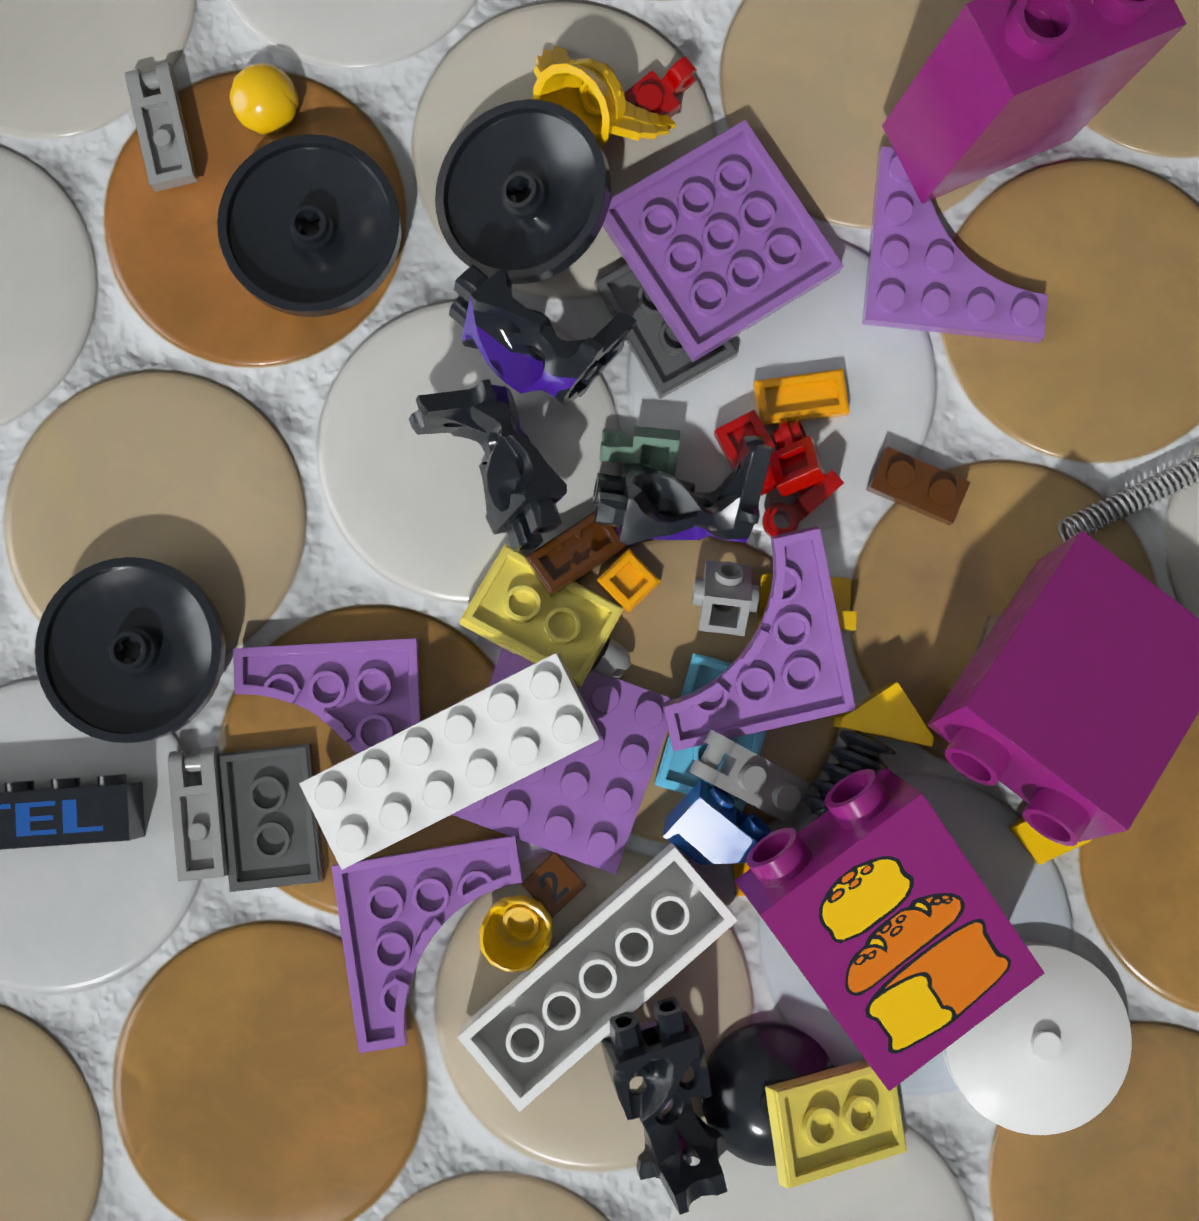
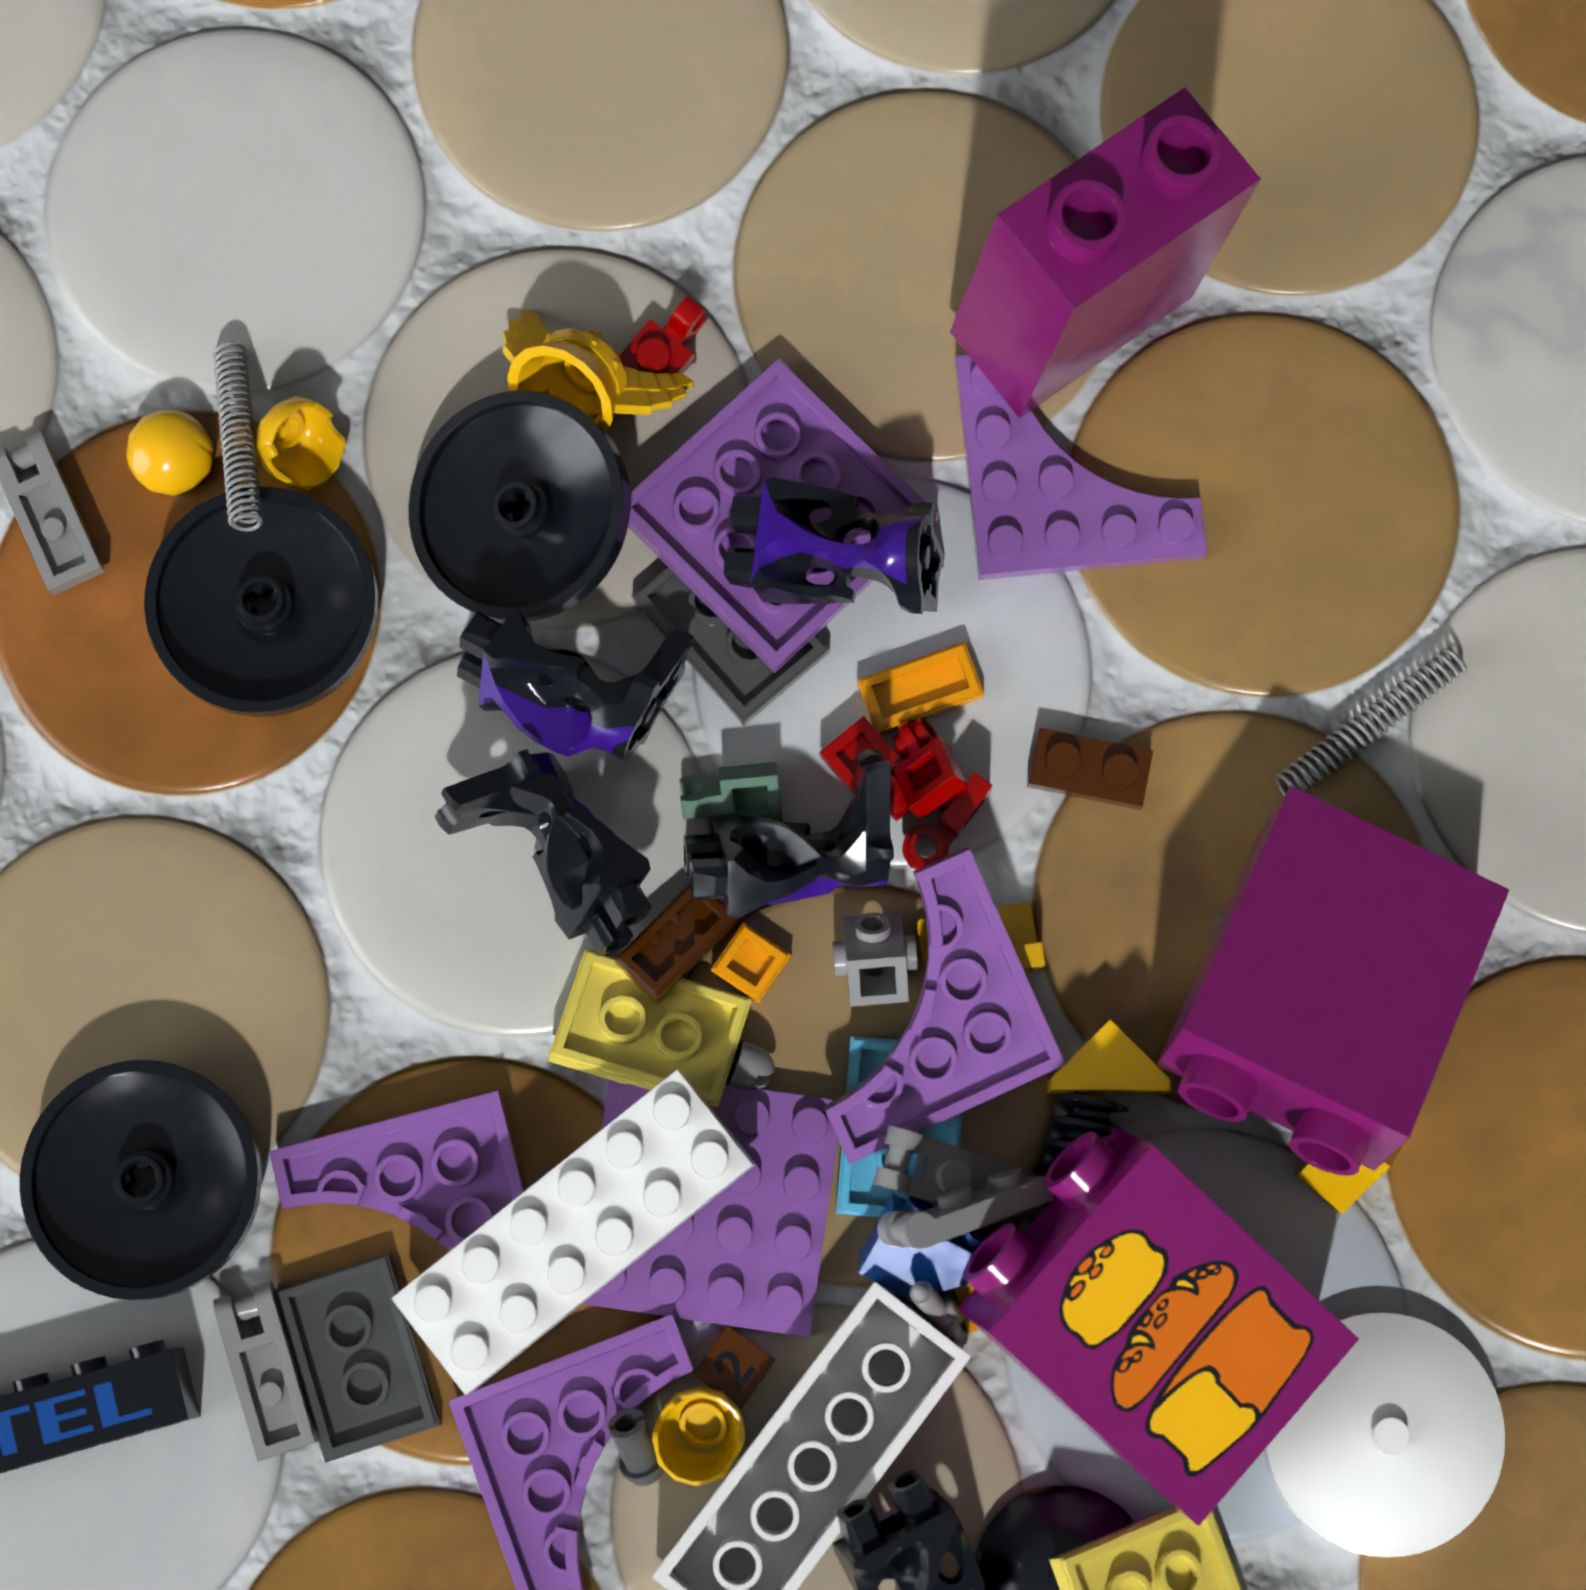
camera: 10 degrees left, 5 degrees down
none -> light grey piece [213,341,263,532]
none -> yellow hair [256,396,346,491]
none -> dark grey pin [608,1408,664,1486]
none -> black hips [723,477,945,614]
none -> light grey plate [877,1168,1054,1249]
none -> light grey piece [910,1281,967,1343]

